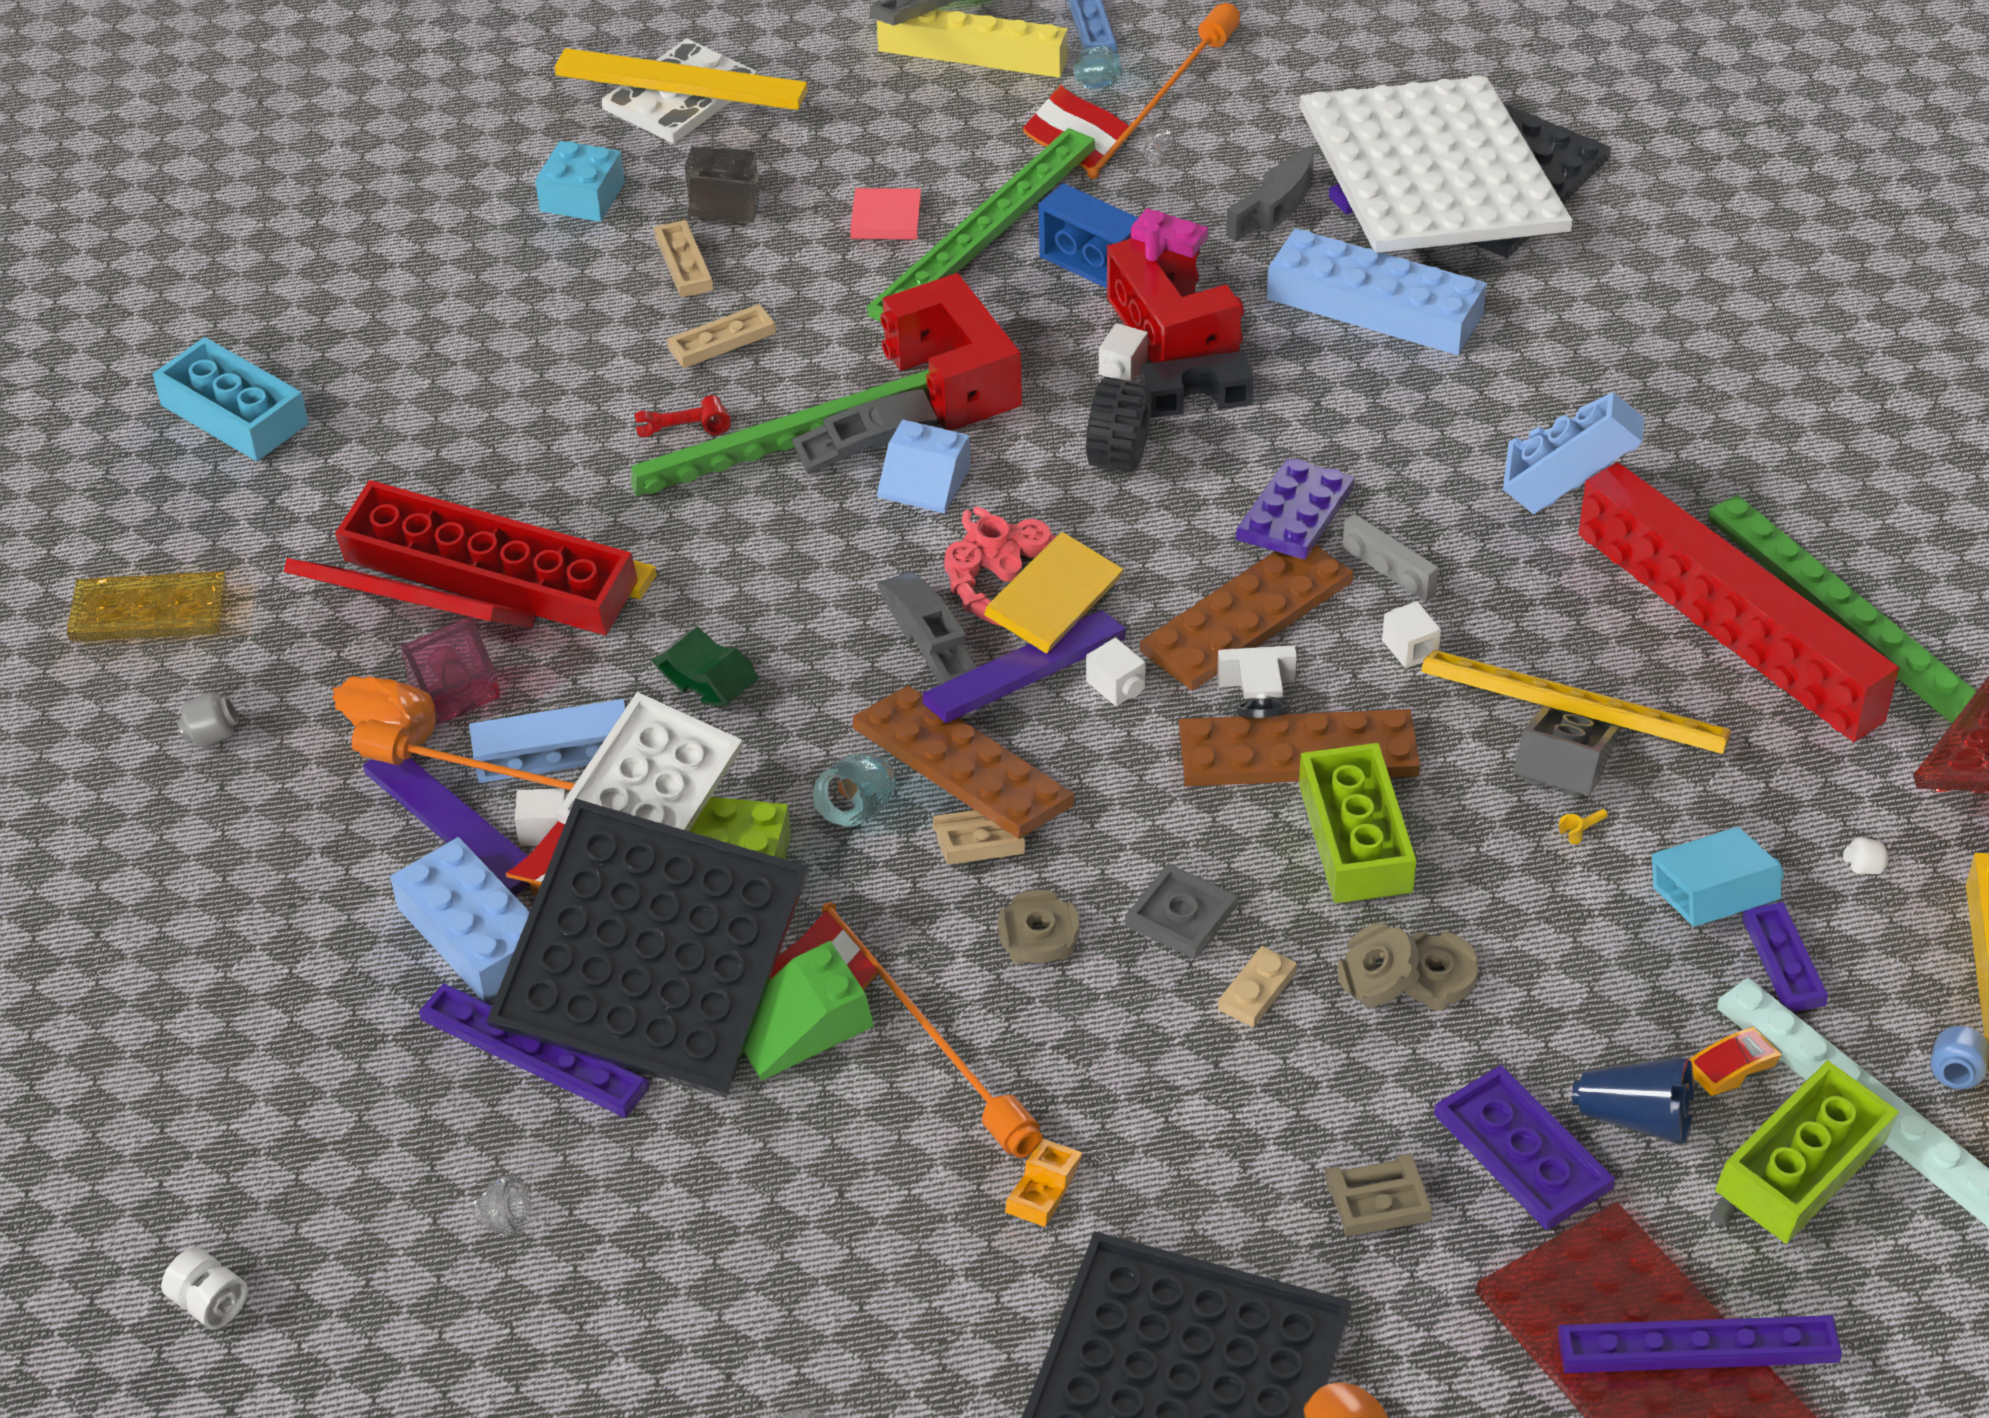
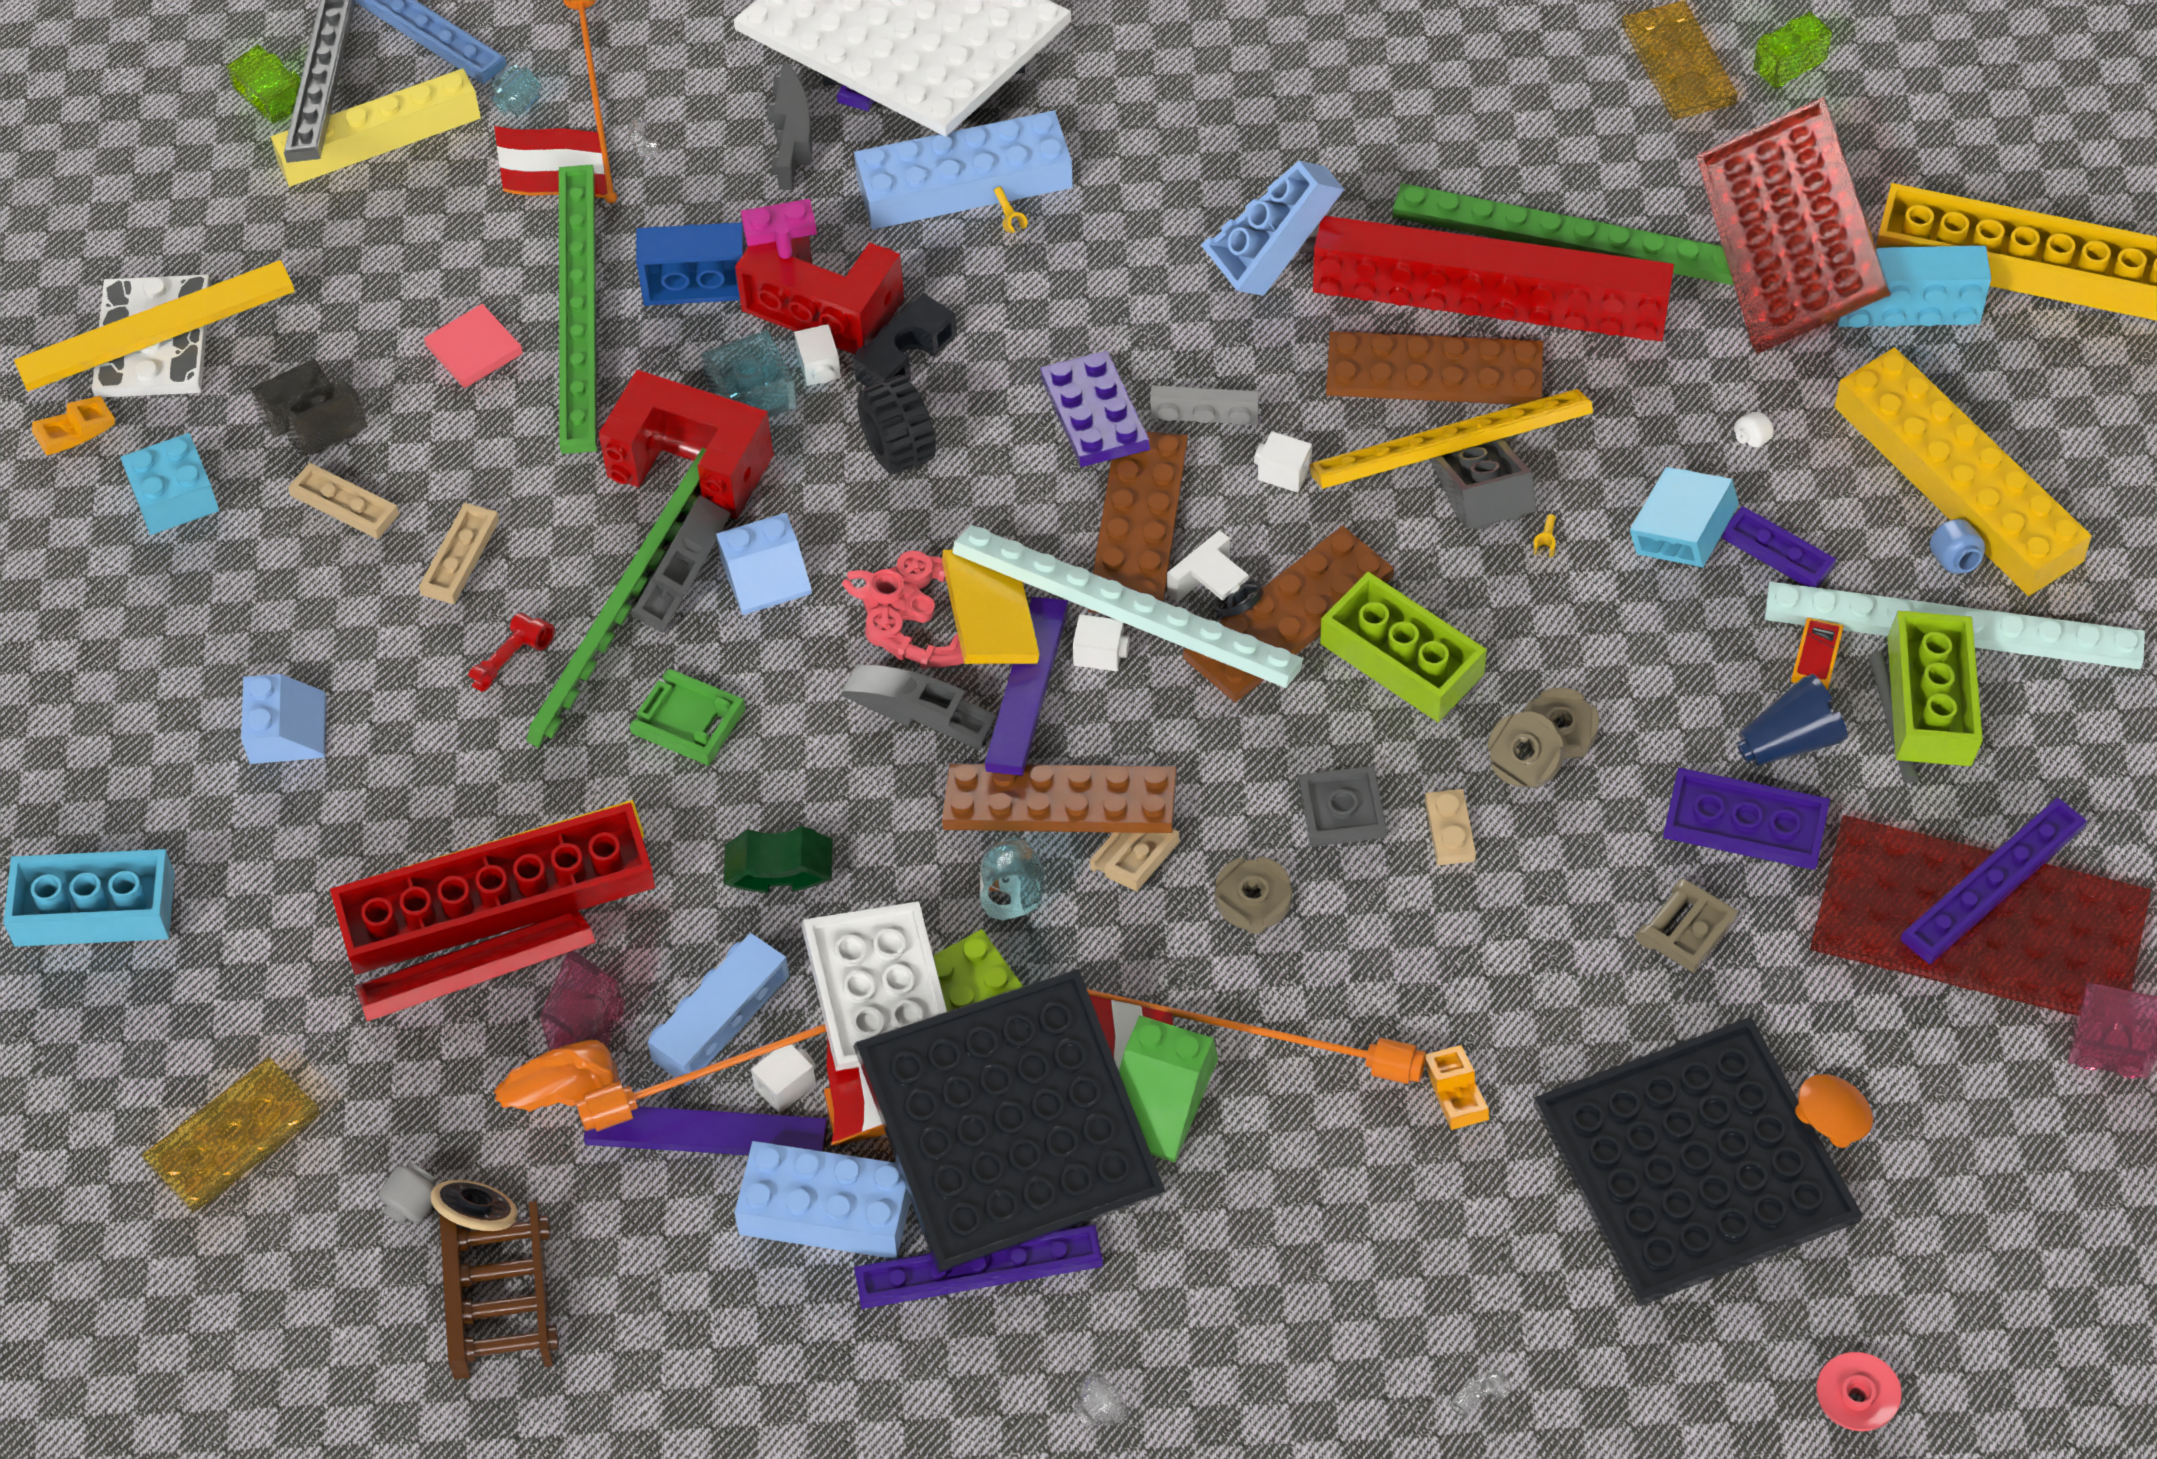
camera: 40 degrees left, 10 degrees up
none -> light orange slope [32,396,115,456]
none -> light blue slope [241,674,326,764]
none -> wheel [431,1180,518,1231]
none -> reddish brown fence [439,1201,559,1380]
none -> bright green container [629,669,746,766]
none -> clear light blue brick [701,330,797,418]
none -> light aqua plate [953,525,1303,688]
none -> yellow hand [994,186,1028,233]
none -> dark orange plate [1326,331,1543,405]

